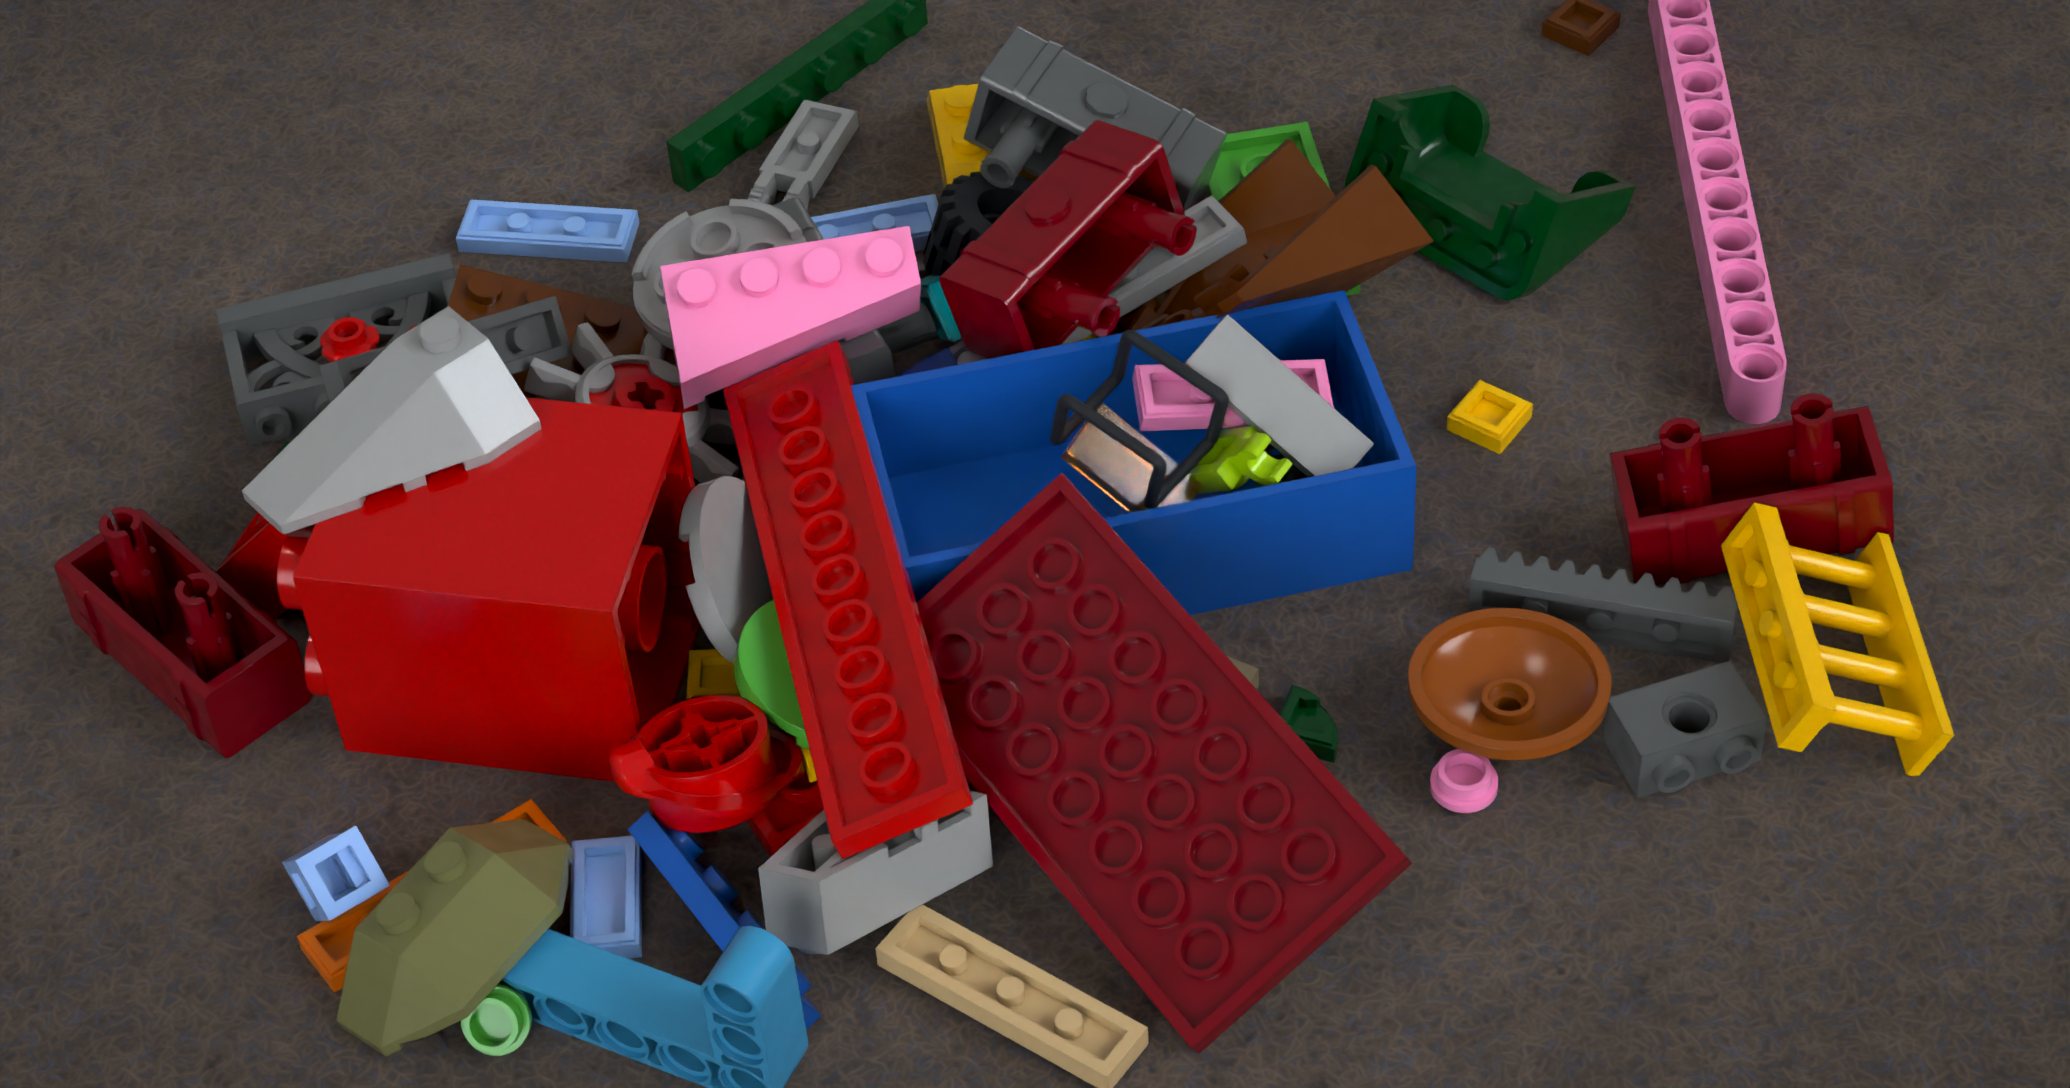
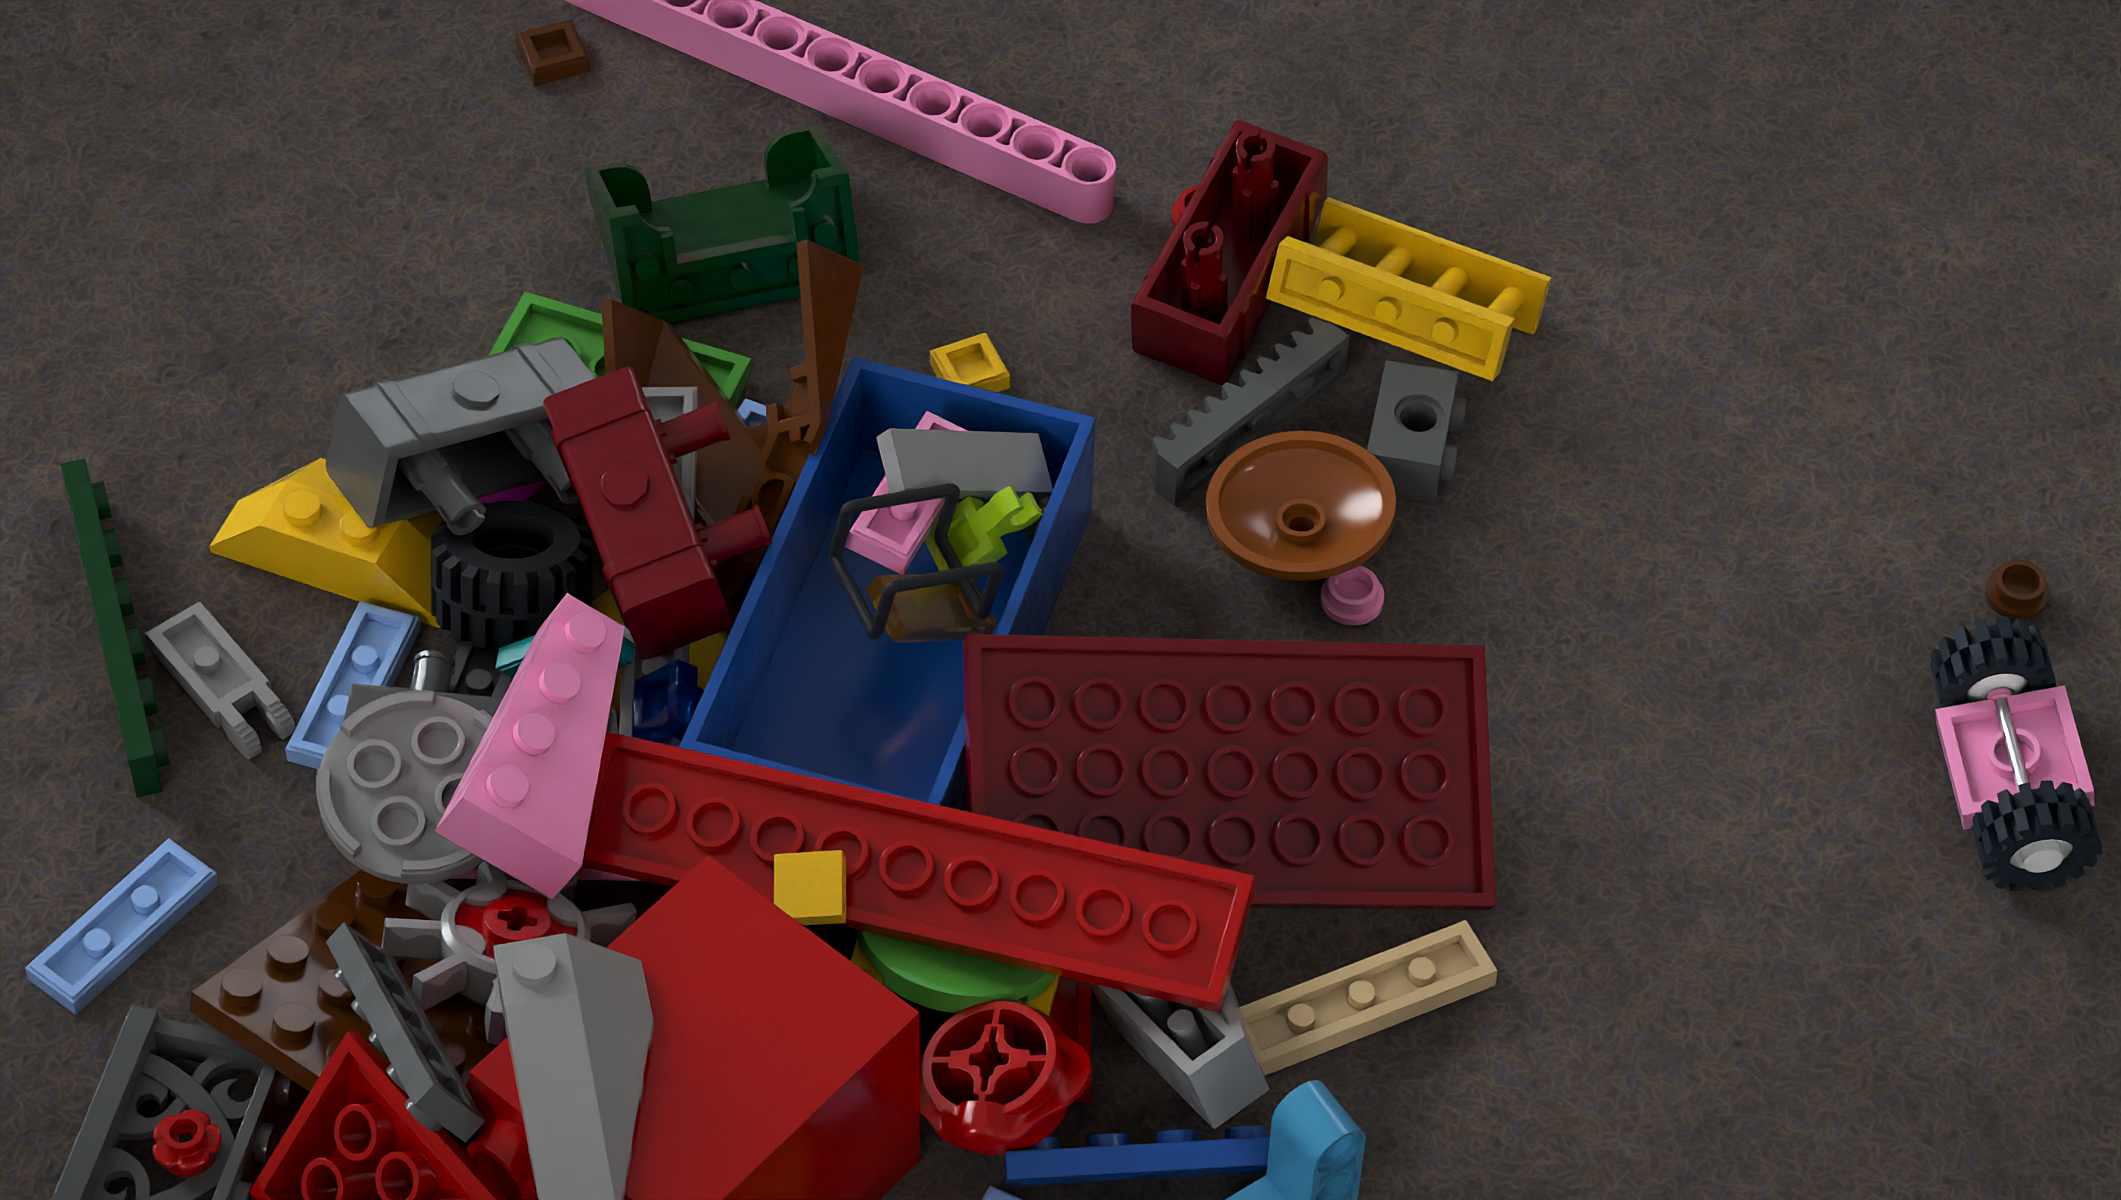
camera: 65 degrees left, 5 degrees up
none -> yellow tile [774,850,846,926]

